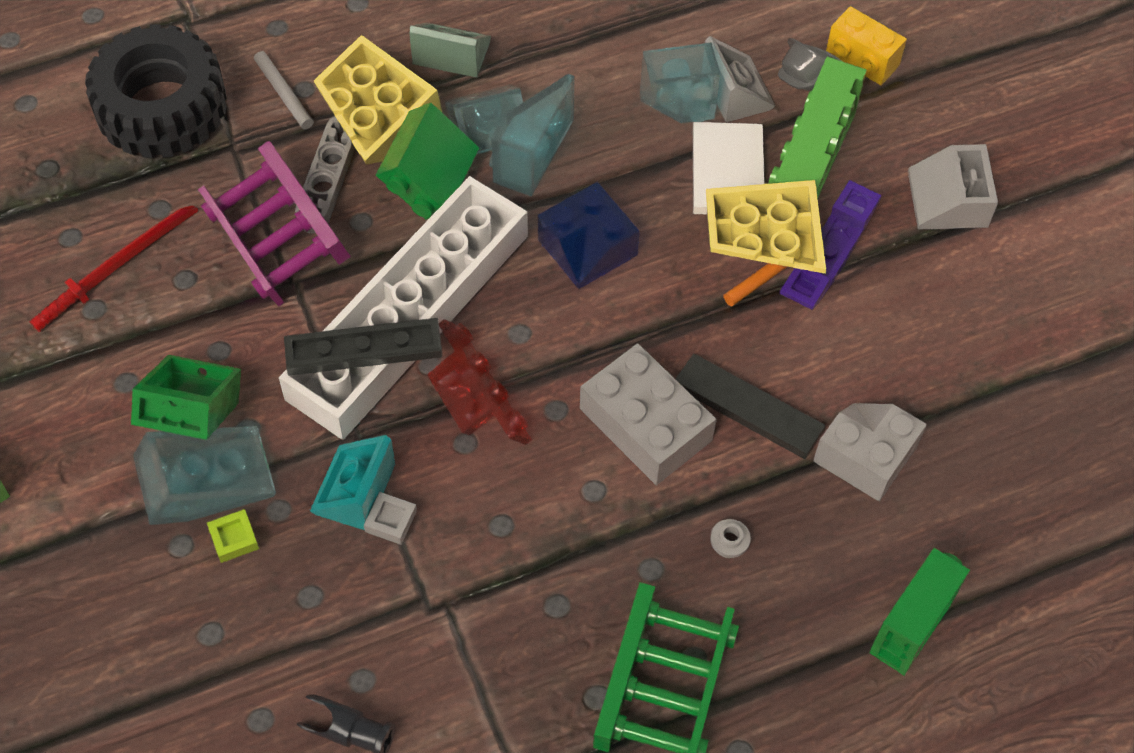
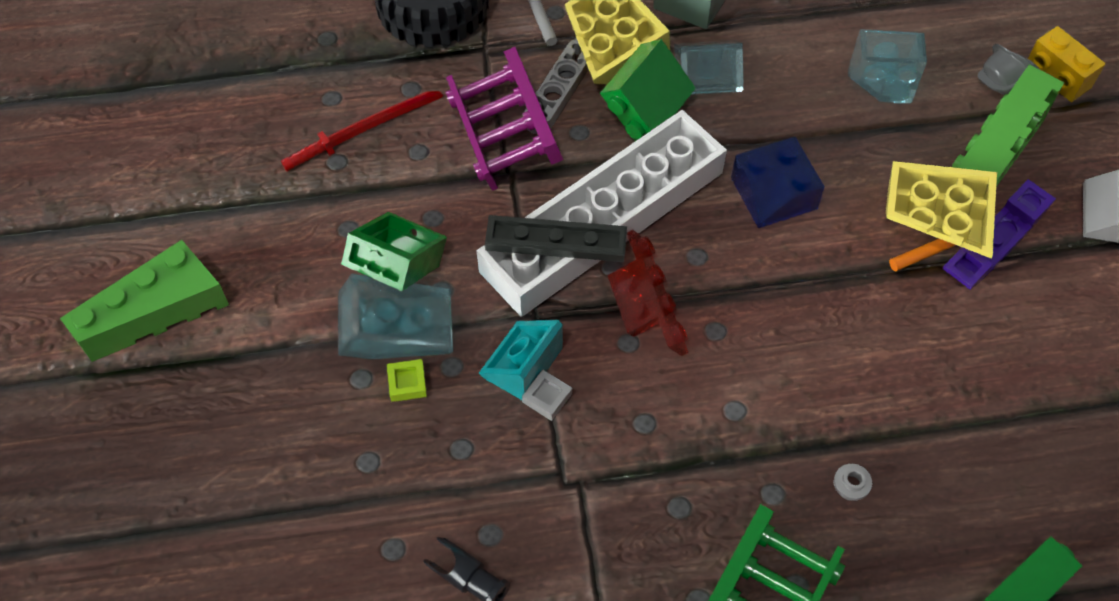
camera: 15 degrees right, 0 degrees up
clear light blue slope [488,74,575,197] -> none
light grey brick [580,343,716,486] -> none
pearl dark grey tile [675,353,825,460] -> none
white tile [693,122,764,214] -> none
light grey slope [701,36,775,122] -> none
light grey slope [813,403,927,502] -> none

